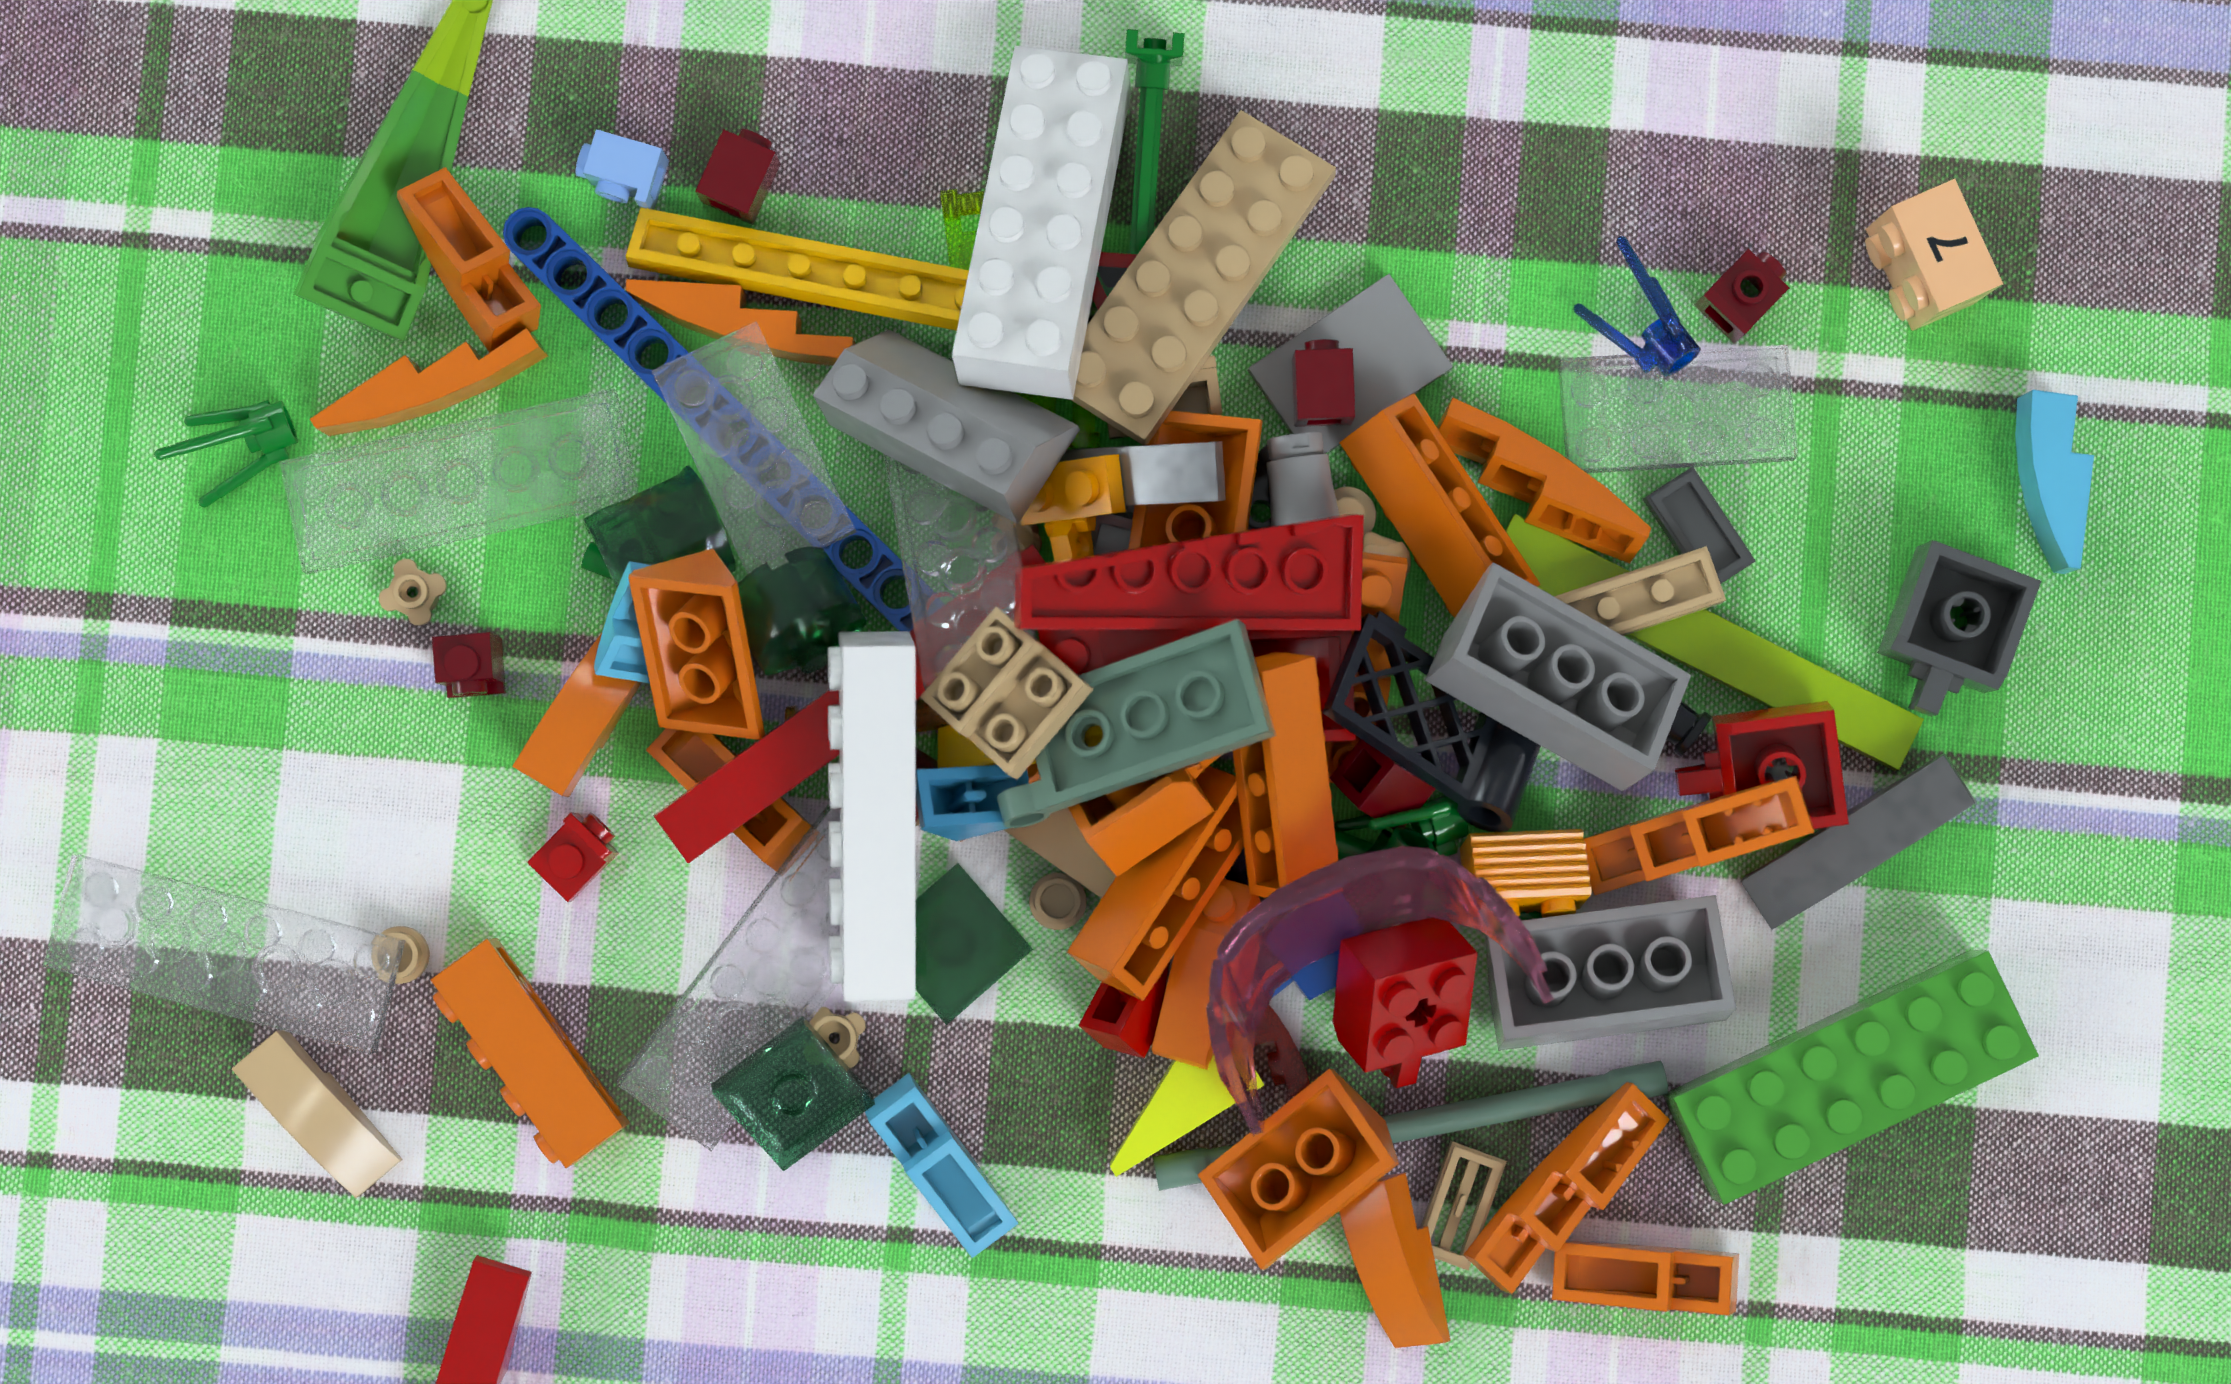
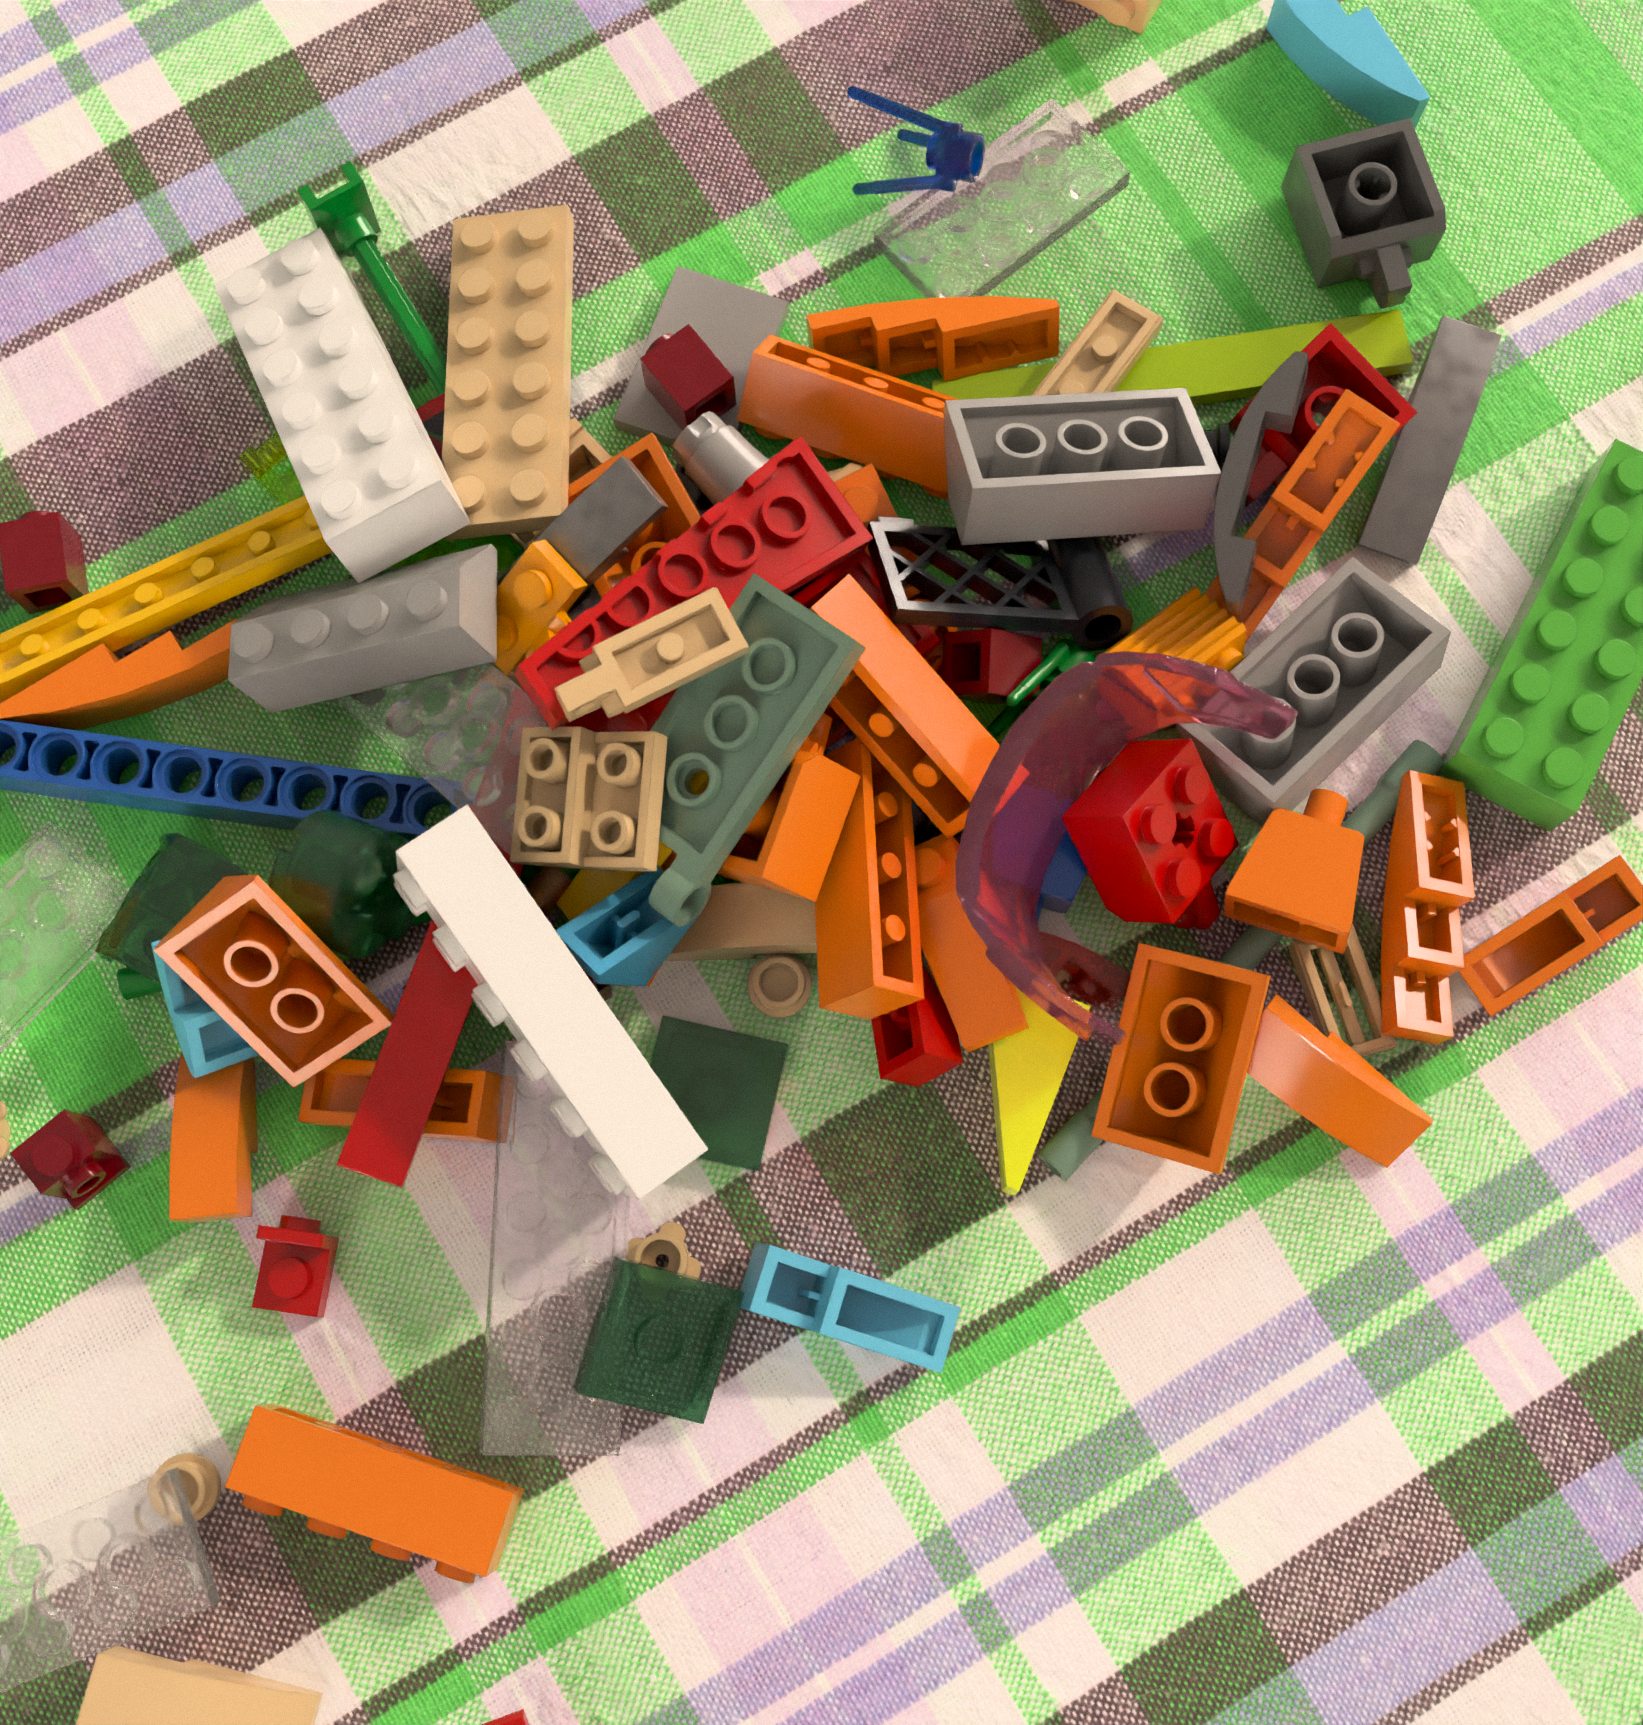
camera: 30 degrees left, 10 degrees down
clear plate [651,321,857,582] -> none
dark grey tile [1642,466,1756,584] -> none
dark red brick [1694,248,1790,344] -> none
none -> tan hinge [555,587,749,722]
none -> dark grey slope [1214,351,1308,616]
none -> orange torso [1224,789,1364,954]

